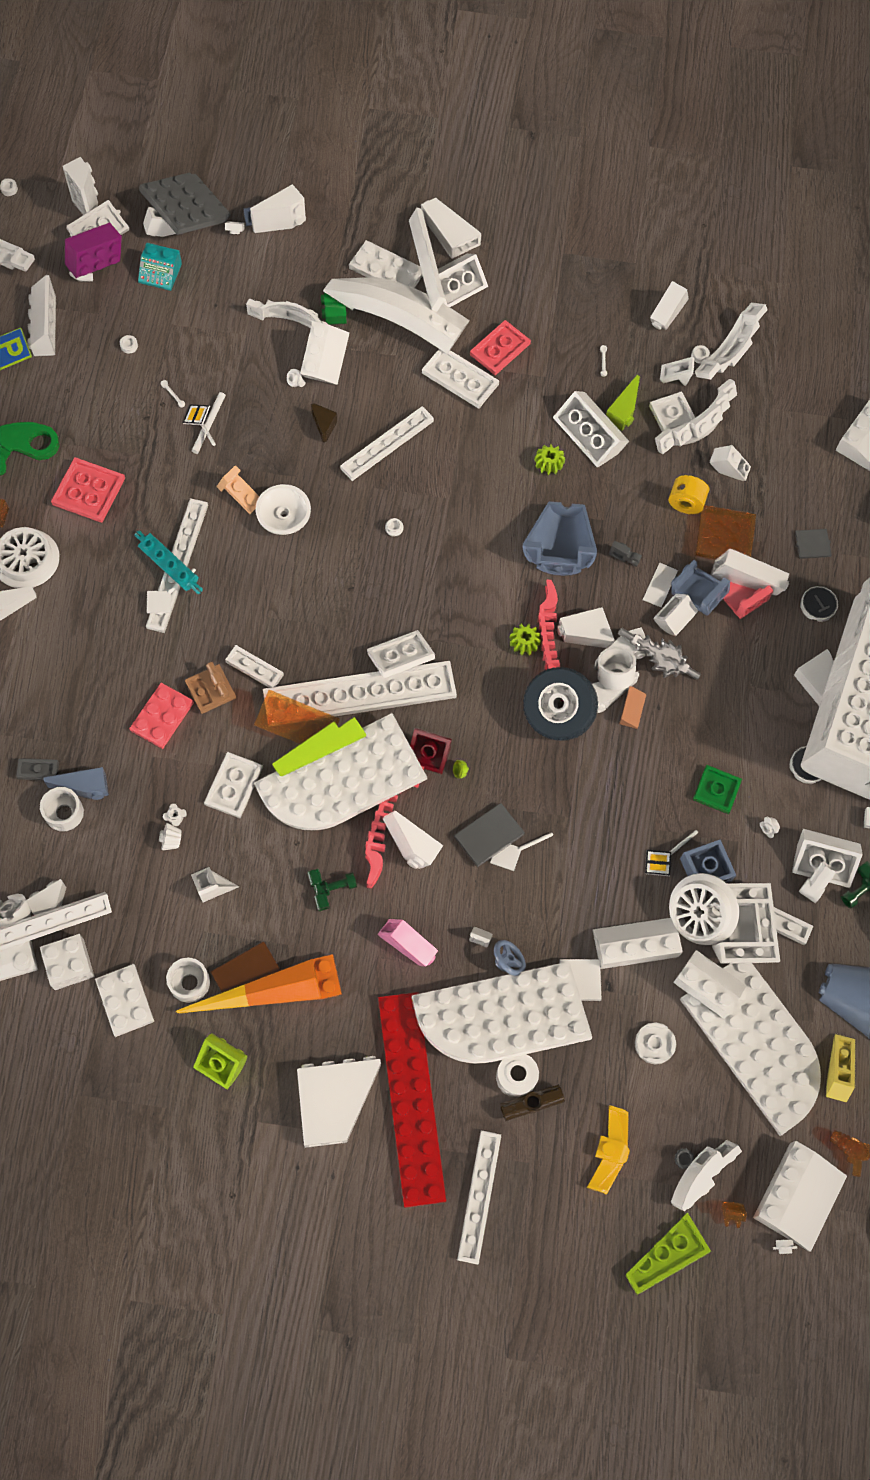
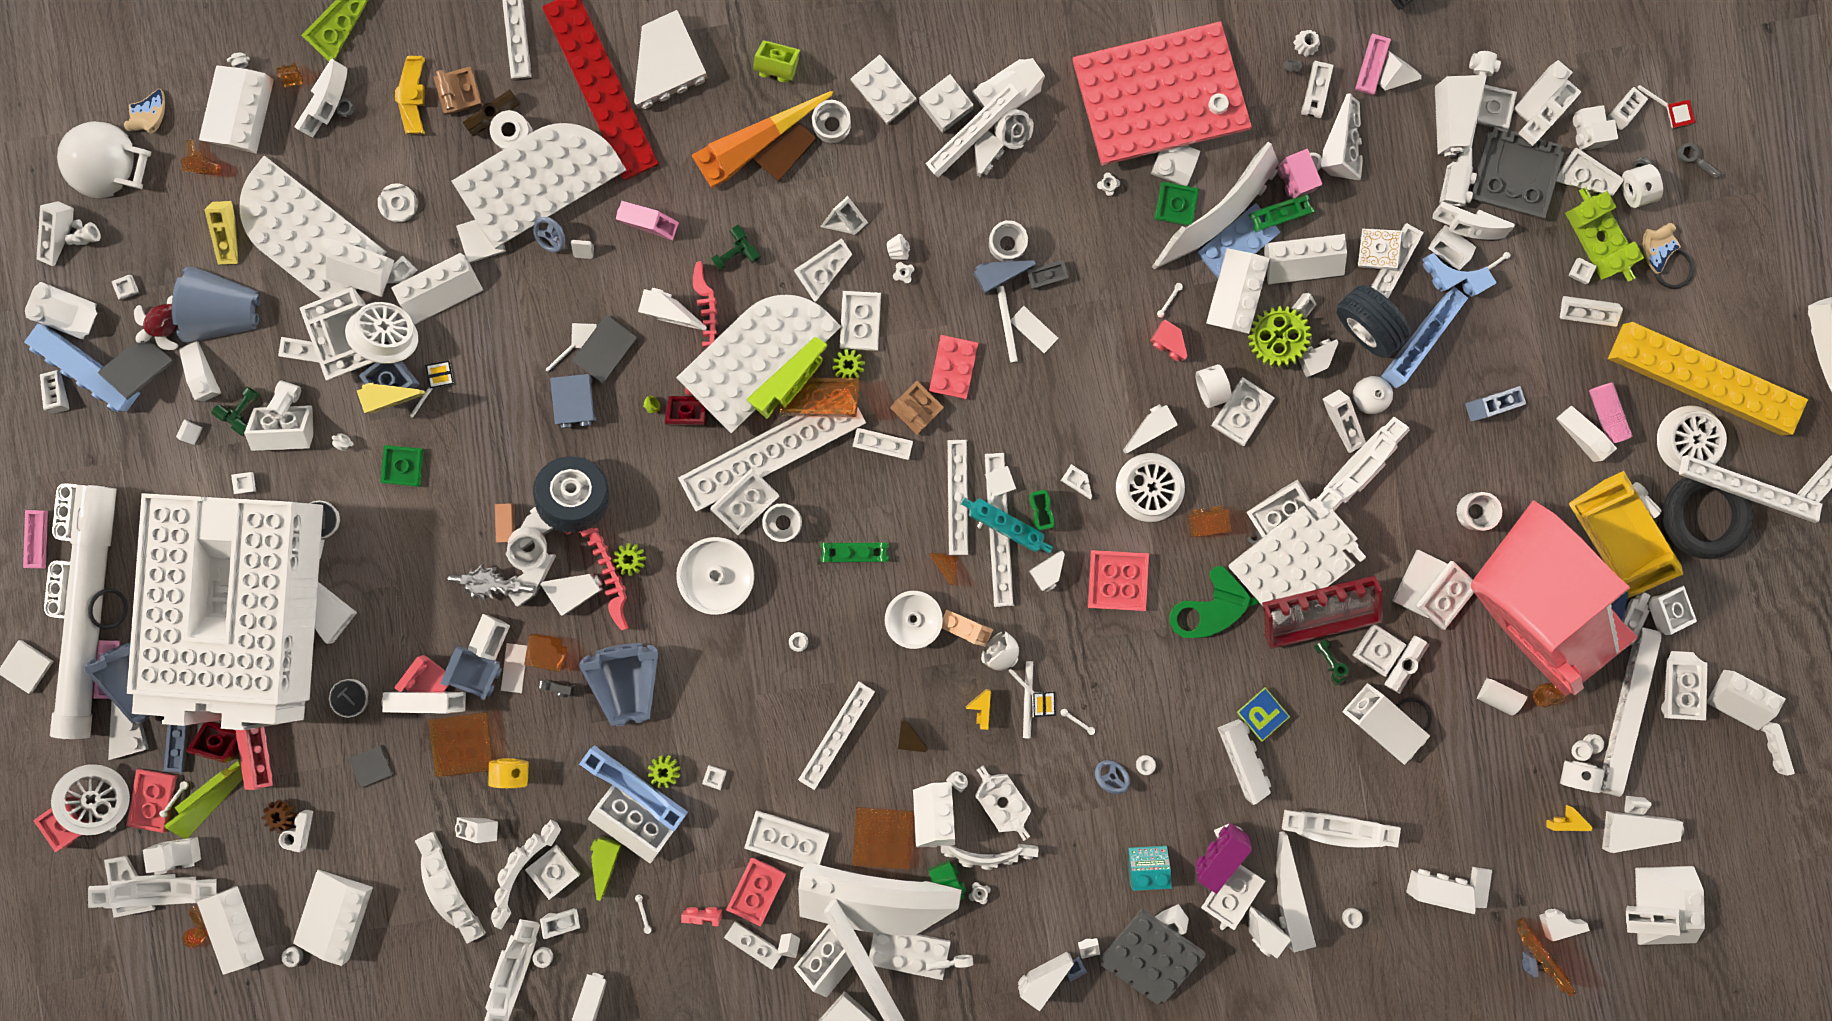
camera: 165 degrees right, 20 degrees up
none -> light yellow slope [357,383,426,414]
none -> white tile [387,256,417,283]
none -> white piece [415,831,486,943]
none -> medium nougat plate [434,66,483,115]
none -> clear orange piece [524,634,568,672]
none -> sand blue panel [550,374,596,428]
none -> light blue arch [579,745,688,831]
none -> white dish [677,537,754,614]
none -> coral wing [681,907,722,926]
none -> white tile [702,765,727,790]
none -> white plate [724,920,782,969]
none -> white piece [762,504,802,542]
none -> white slope [777,933,800,958]
none -> white wing [794,238,852,302]
none -> green plate [820,542,889,562]
none -> lime gear [832,349,865,382]
none -> clear orange plate [852,807,914,869]
none -> white piece [926,955,973,971]
none -> clear orange slope [929,552,958,586]
none -> white tile [947,440,968,555]
none -> yellow slope [966,689,991,730]
none -> white plate [969,882,990,904]
none -> white plate [975,766,1031,841]
none -> white cylinder [981,632,1019,671]
none -> white bar [997,286,1018,363]
none -> white sticker [1010,306,1058,353]
none -> green brick [1029,490,1054,530]
none -> white slope [1029,551,1065,592]
none -> white tile [1061,464,1092,500]
none -> sand blue piece [1095,760,1130,794]
none -> white slope [1276,831,1316,952]

